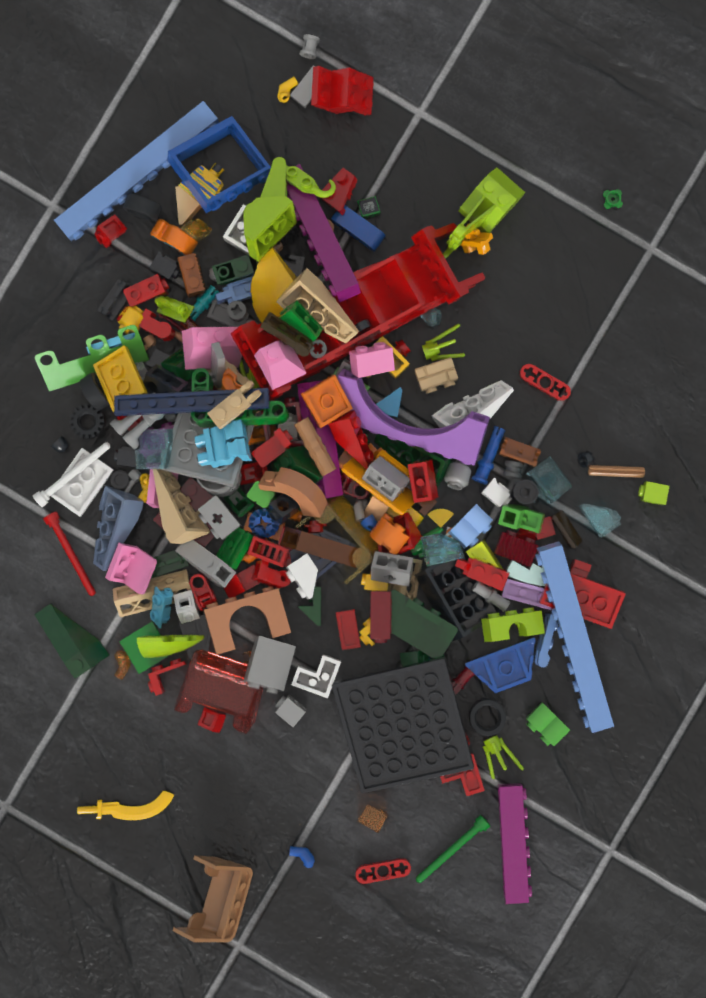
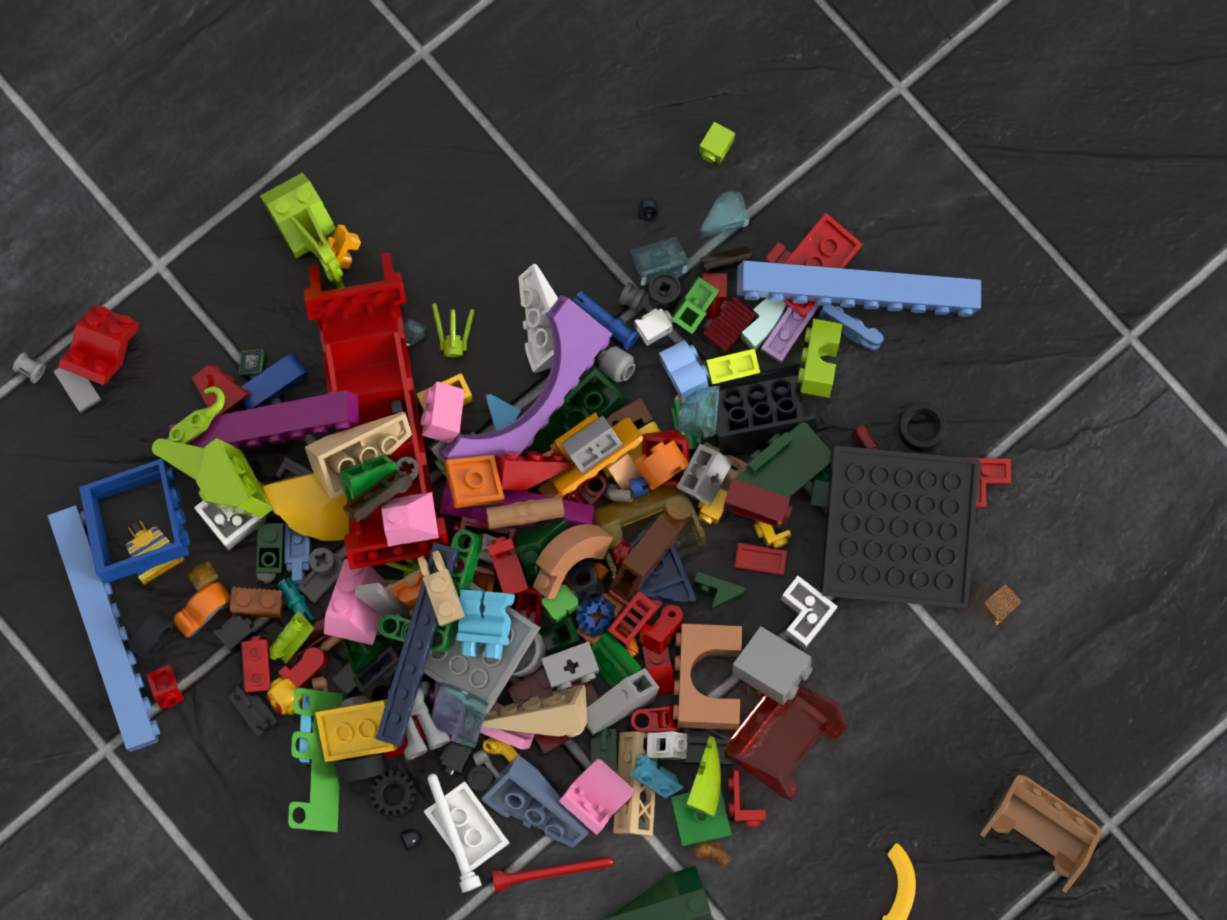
camera: 75 degrees left, 10 degrees down
tan slope [175,186,202,228] -> none
red slope [198,707,226,733] -> none
light grey brick [275,695,307,727] -> none
yellow arm [277,76,298,103] -> none
white slope [286,554,318,600] -> none
blue arm [289,846,315,868] -> none
red beam [356,858,411,884] -> none
red plate [394,339,411,357] -> none
red brick [408,459,438,503] -> none
tan brick [414,357,458,394] -> none
green piece [416,815,491,883] -> none
yellow tile [427,509,454,528] -> none
red hinge [455,557,510,591] -> none
blue wing [465,637,535,693] -> none
light grey pin [472,581,510,612] -> none
lime plant [483,735,524,779] -> none
dark orange hinge [498,437,541,468] -> none
magenta brick [498,783,532,904] -> none
red beam [520,364,571,401] -> none
bright green brick [526,702,570,746] -> none
medium nougat axle [588,465,645,478] -> none
green plate [603,189,623,209] -> none

